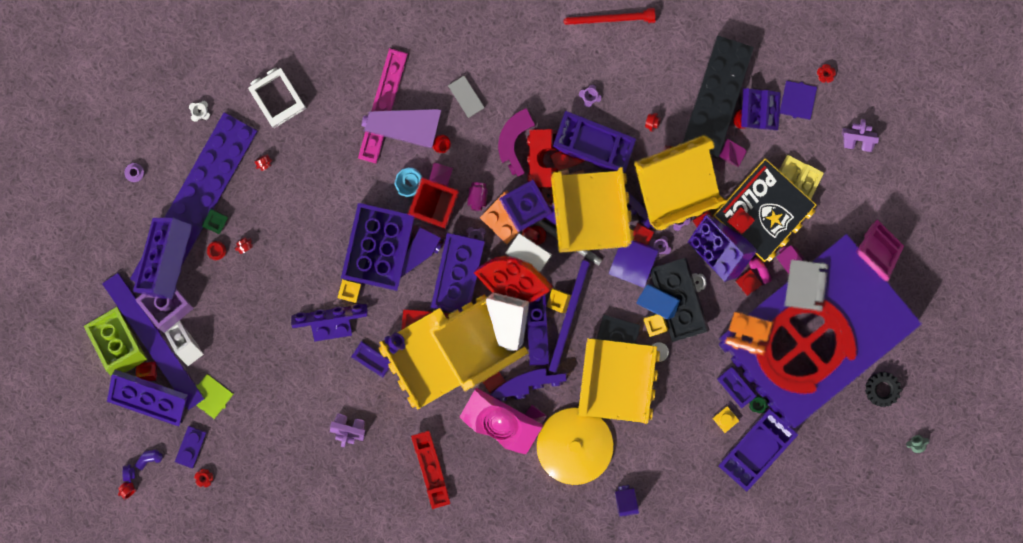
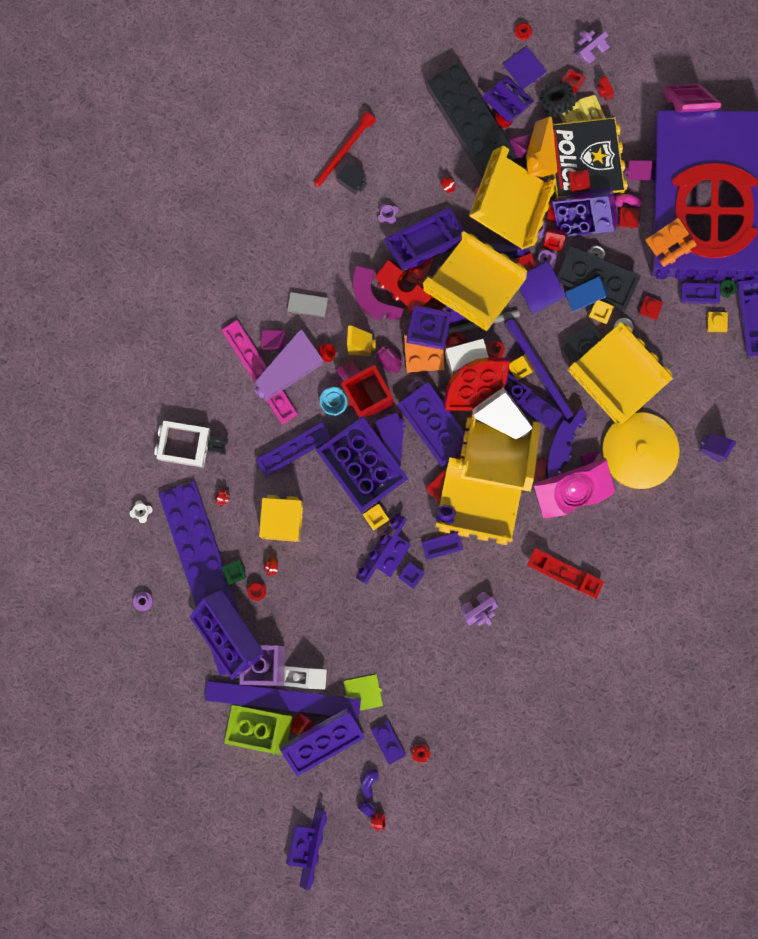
camera: 50 degrees left, 5 degrees down
light grey piece [785,260,828,311] -> none
none -> black wheel [207,436,229,455]
none -> dark purple plate [256,422,332,477]
none -> yellow brick [259,495,303,542]
none -> magenta slope [261,330,285,351]
none -> dark purple bracket [286,808,327,890]
none -> black brick [337,163,367,195]
none -> yellow slope [347,326,376,356]
none -> dark purple plate [398,562,425,589]
none -> red plate [486,340,505,358]
none -> light orange slope [526,117,557,177]
none -> black tyre [540,81,576,117]
none -> red plate [543,228,566,251]
none -> red plate [560,69,586,94]
none -> red plate [597,76,614,102]
none -> red plate [639,296,664,321]

